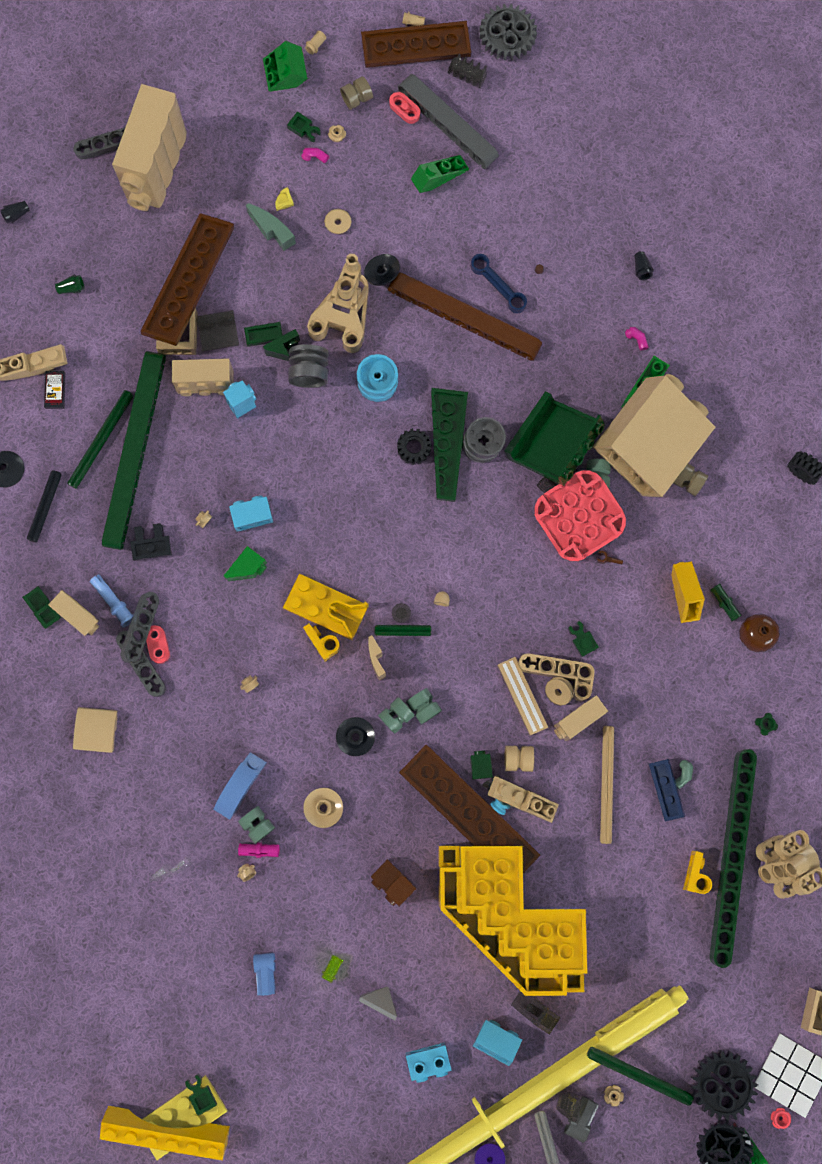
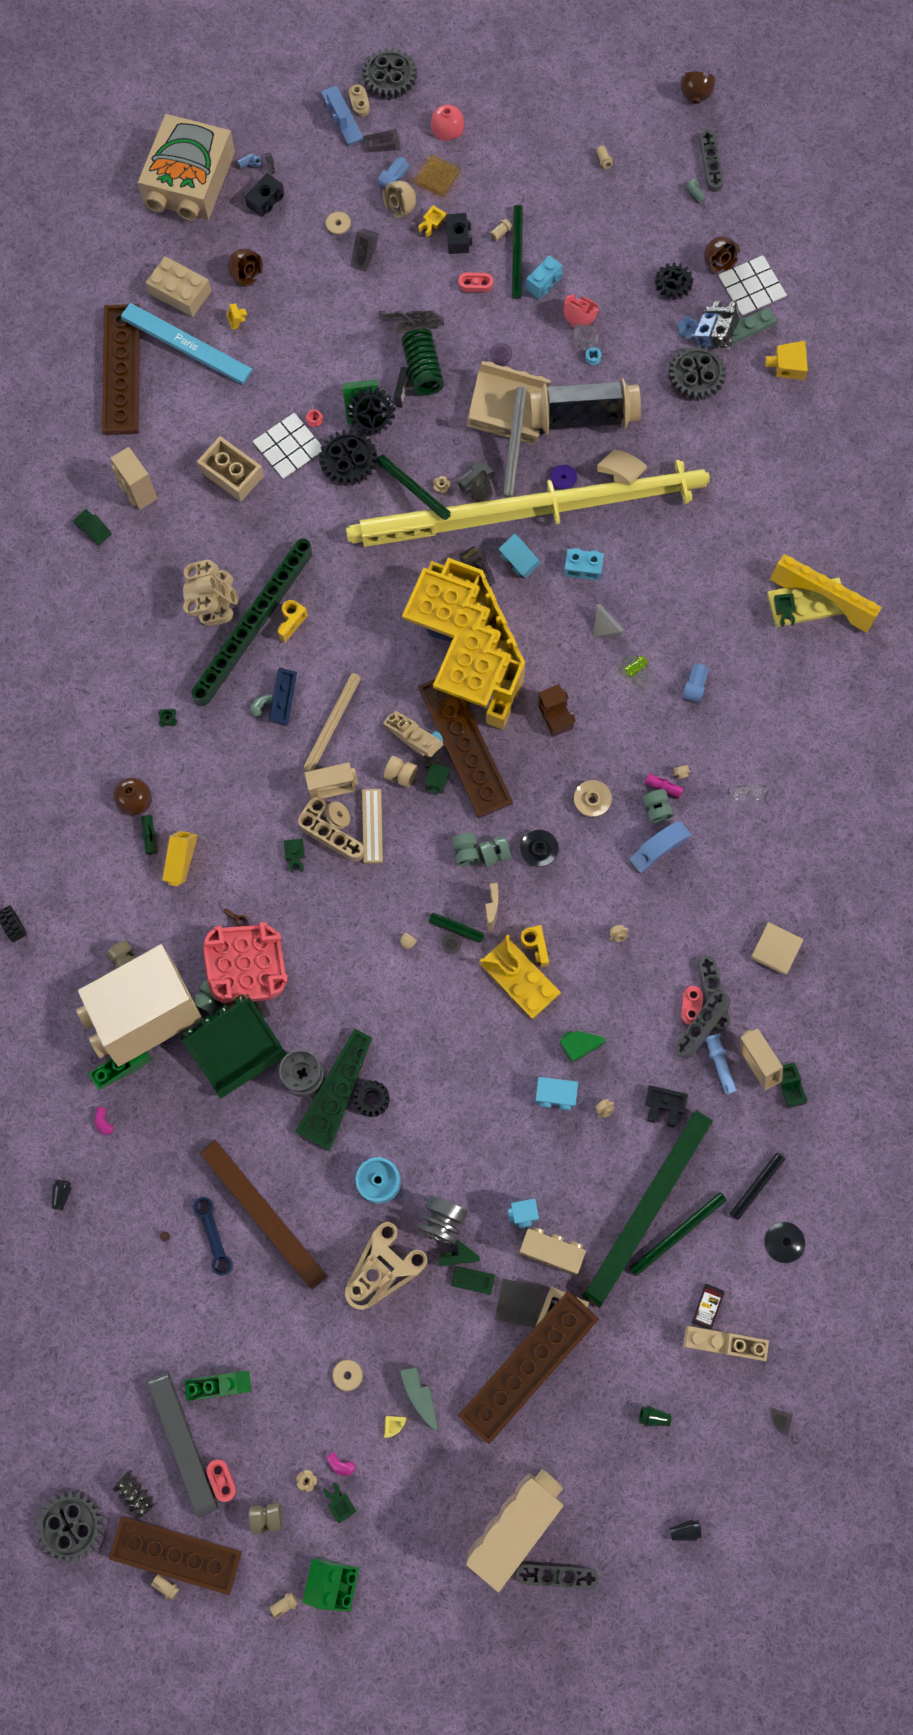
camera: 150 degrees left, 5 degrees down
black dish [364,254,400,286] -> none

